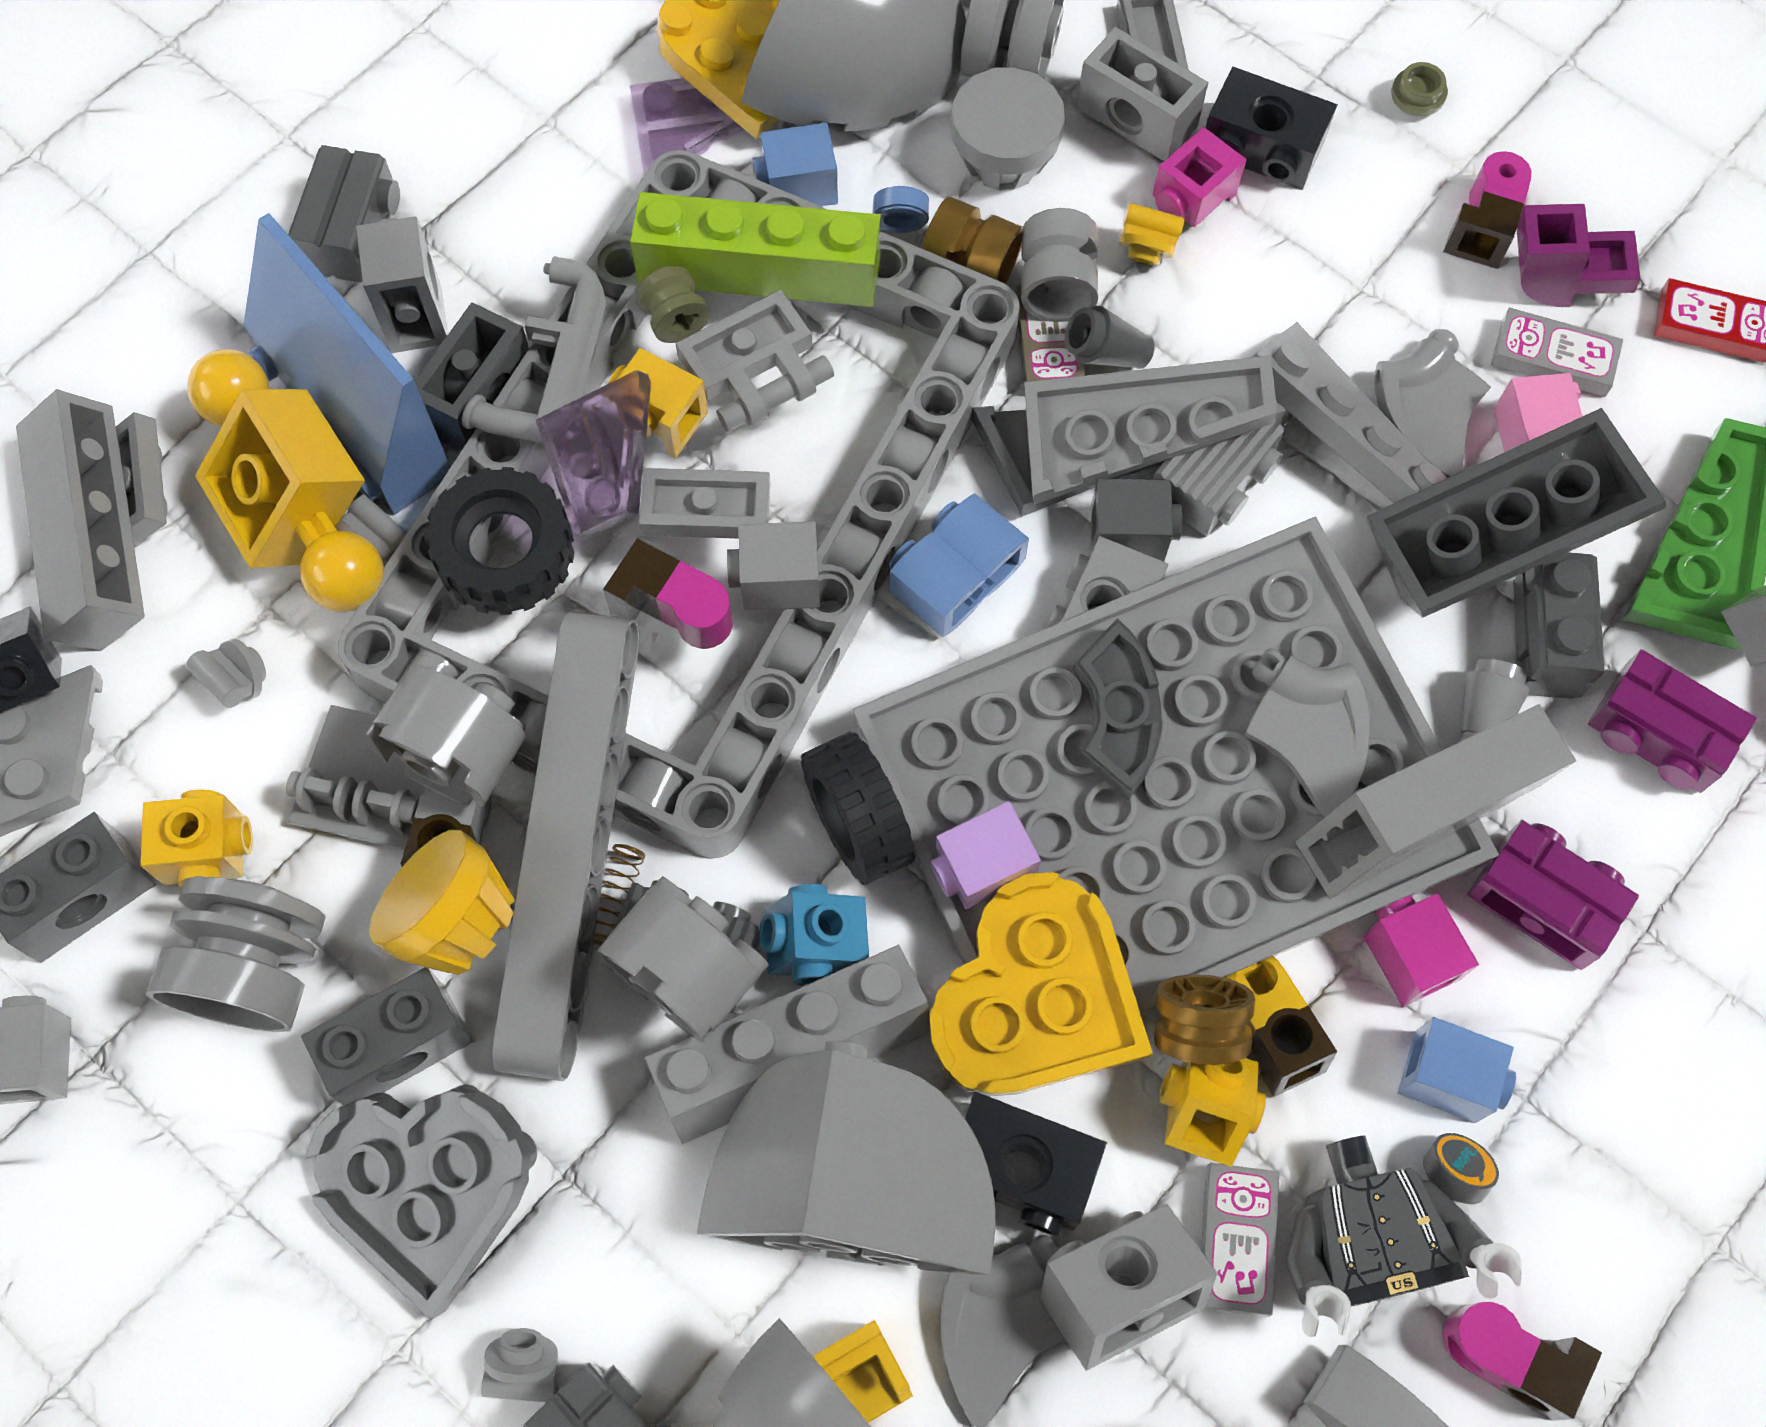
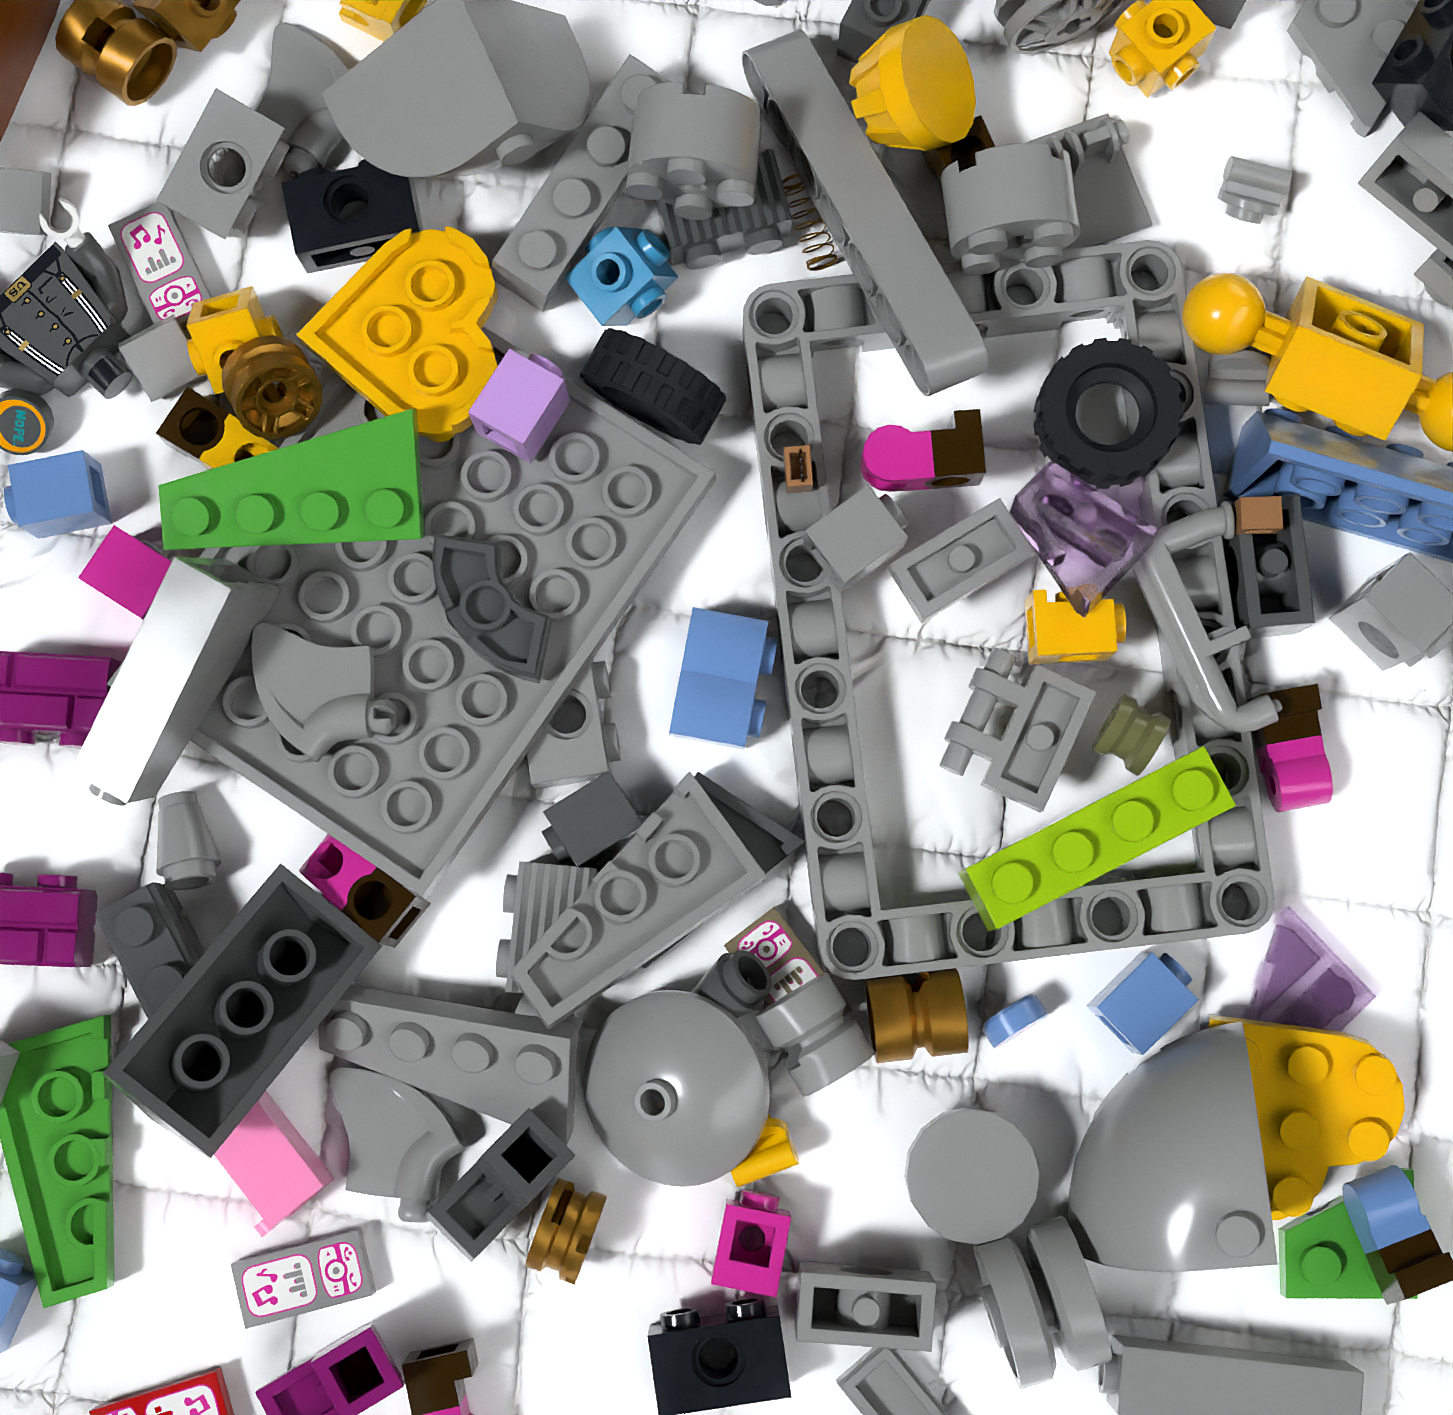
camera: 150 degrees right, 15 degrees up
none -> light grey tile [118,314,200,402]
none -> bright green wing [158,408,425,550]
none -> leg [298,834,431,948]
none -> dark grey brick [425,1108,576,1262]
none -> pearl gold wheel [525,1178,607,1285]
none -> light grey dish [583,990,770,1187]
none -> medium nougat piece [783,445,813,494]
none -> medium nougat piece [1234,496,1283,535]
none -> dark pink leg [1246,683,1333,813]

